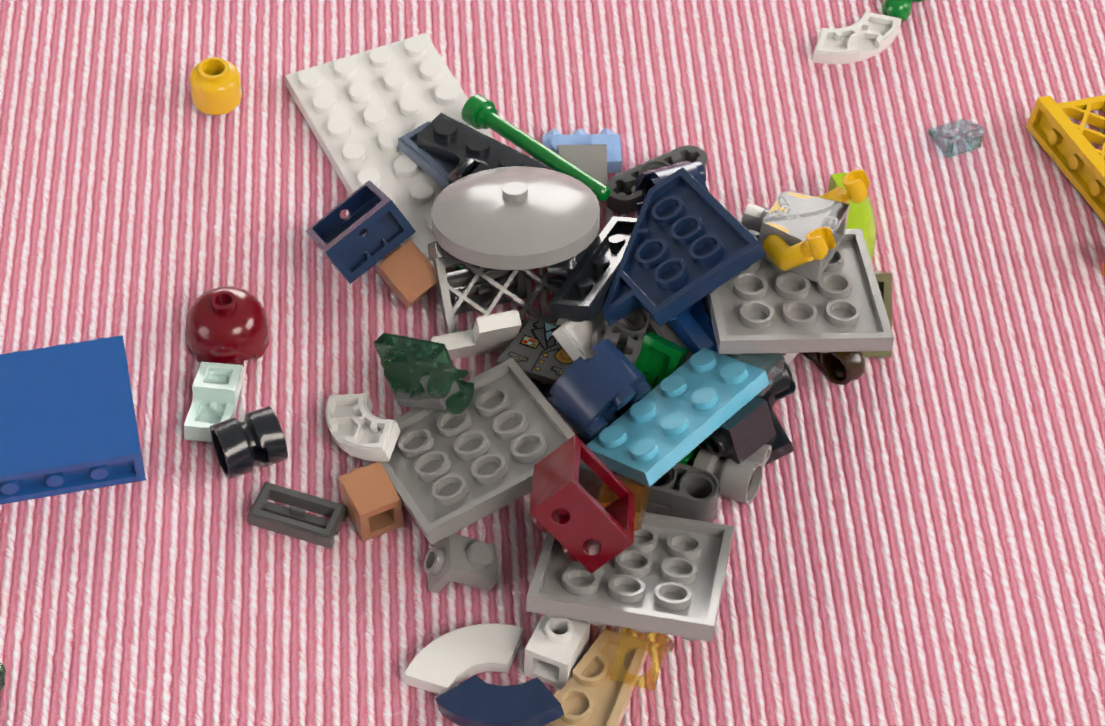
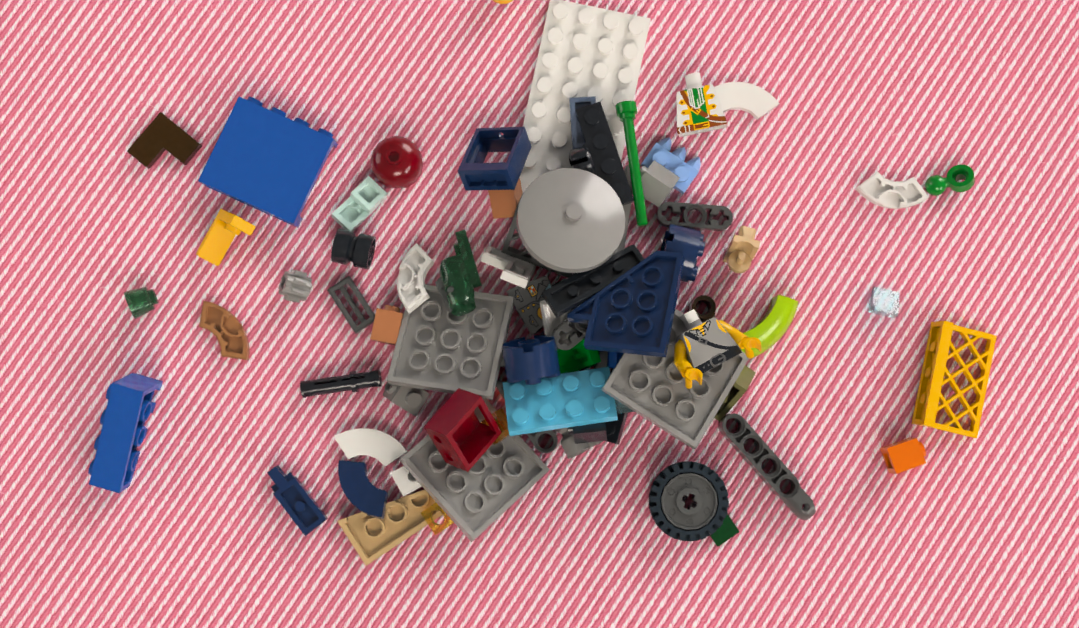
camera: 35 degrees right, 35 degrees up
none -> yellow bracket [196,208,256,266]
none -> medium nougat tile [199,301,250,360]
none -> light grey gear [278,270,312,303]
none -> black pin [300,370,382,398]
none -> wheel [649,461,729,541]
none -> torso [676,73,728,137]
none -> dark green tile [710,514,740,547]
none -> white tile [714,82,780,120]
none -> dark grey piece [718,414,816,520]
none -> tan hips [723,226,760,274]

